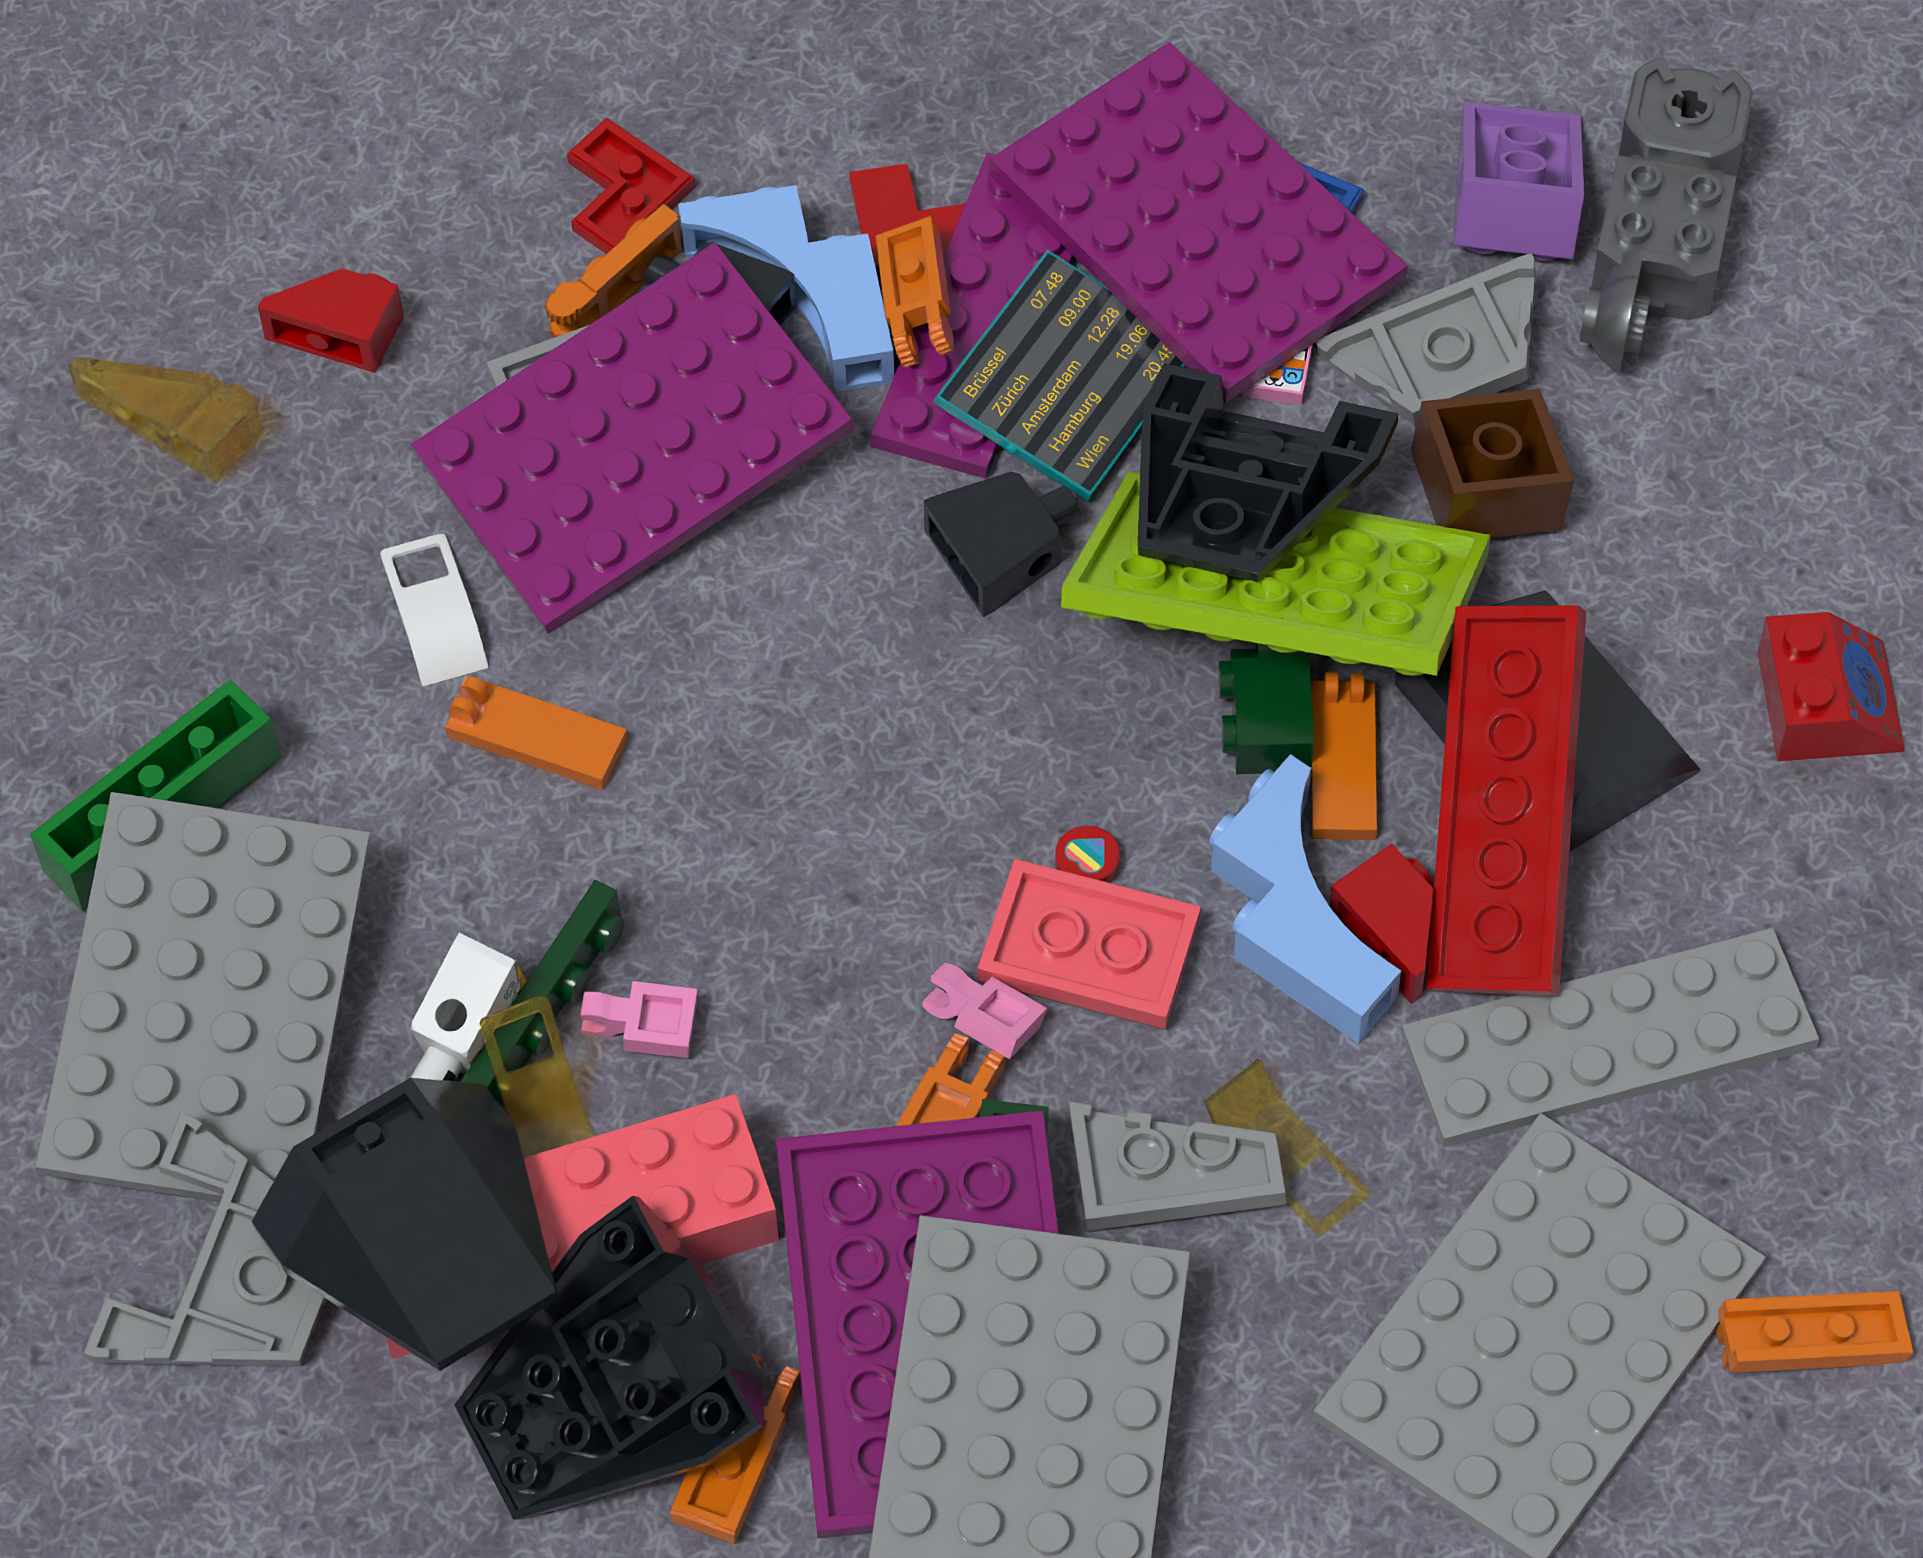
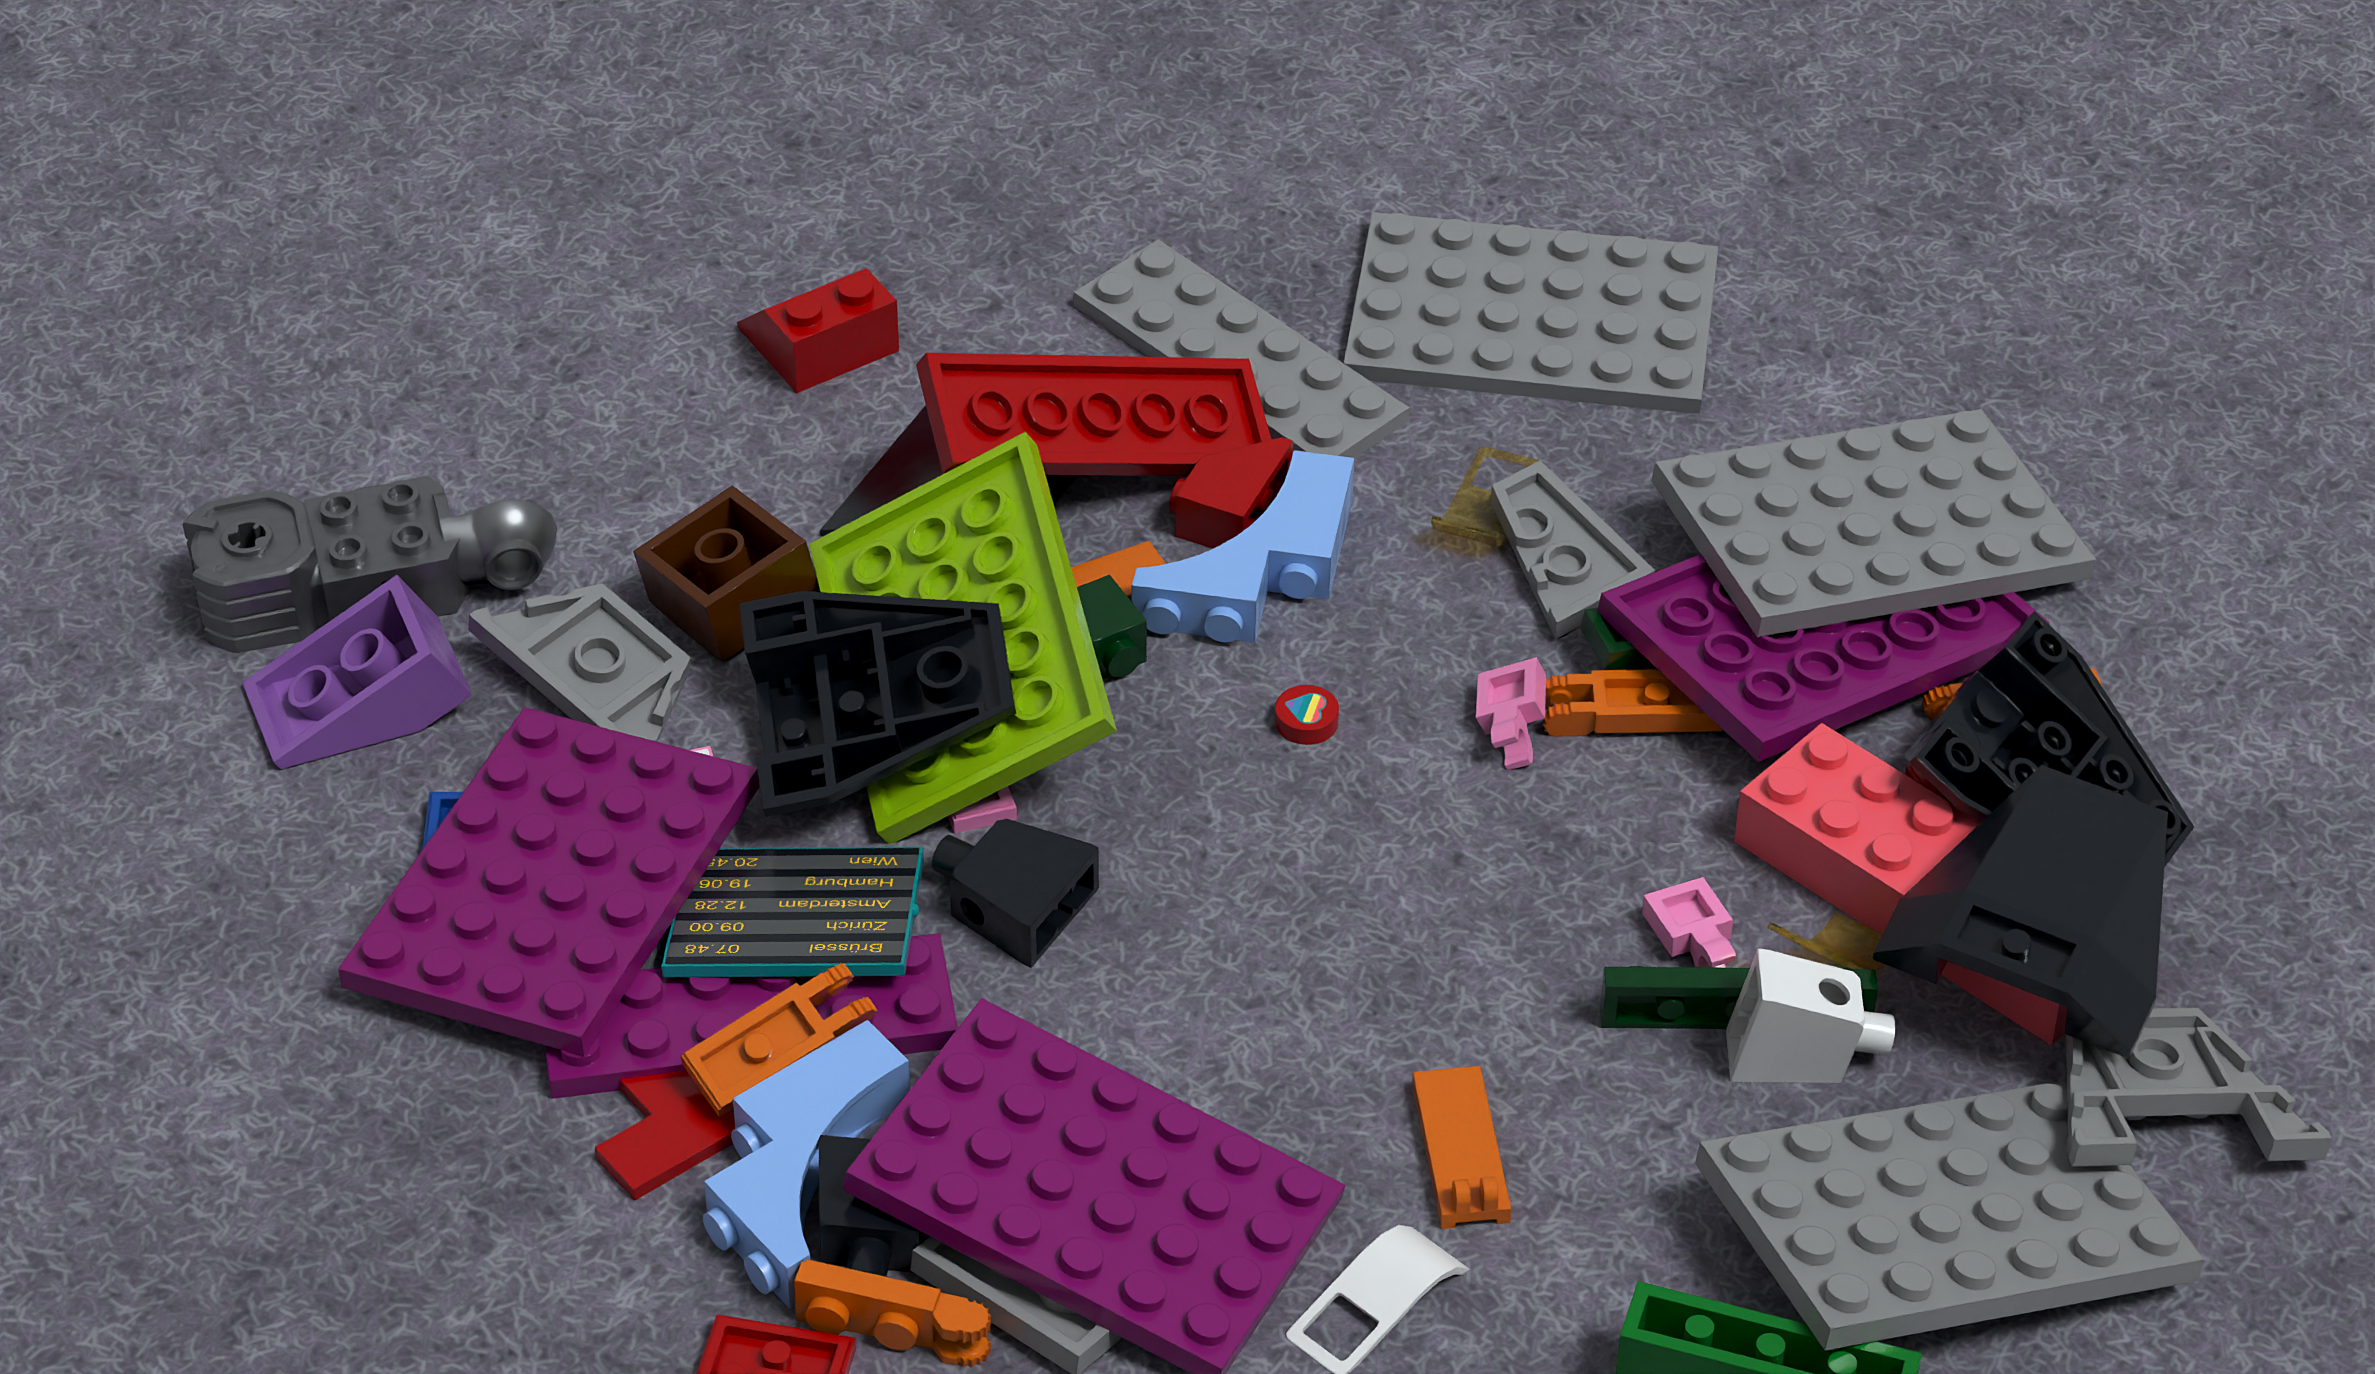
camera: 120 degrees left, 15 degrees down
coral plate [977,859,1201,1029] -> none
orange hinge [1716,1291,1913,1373] -> none

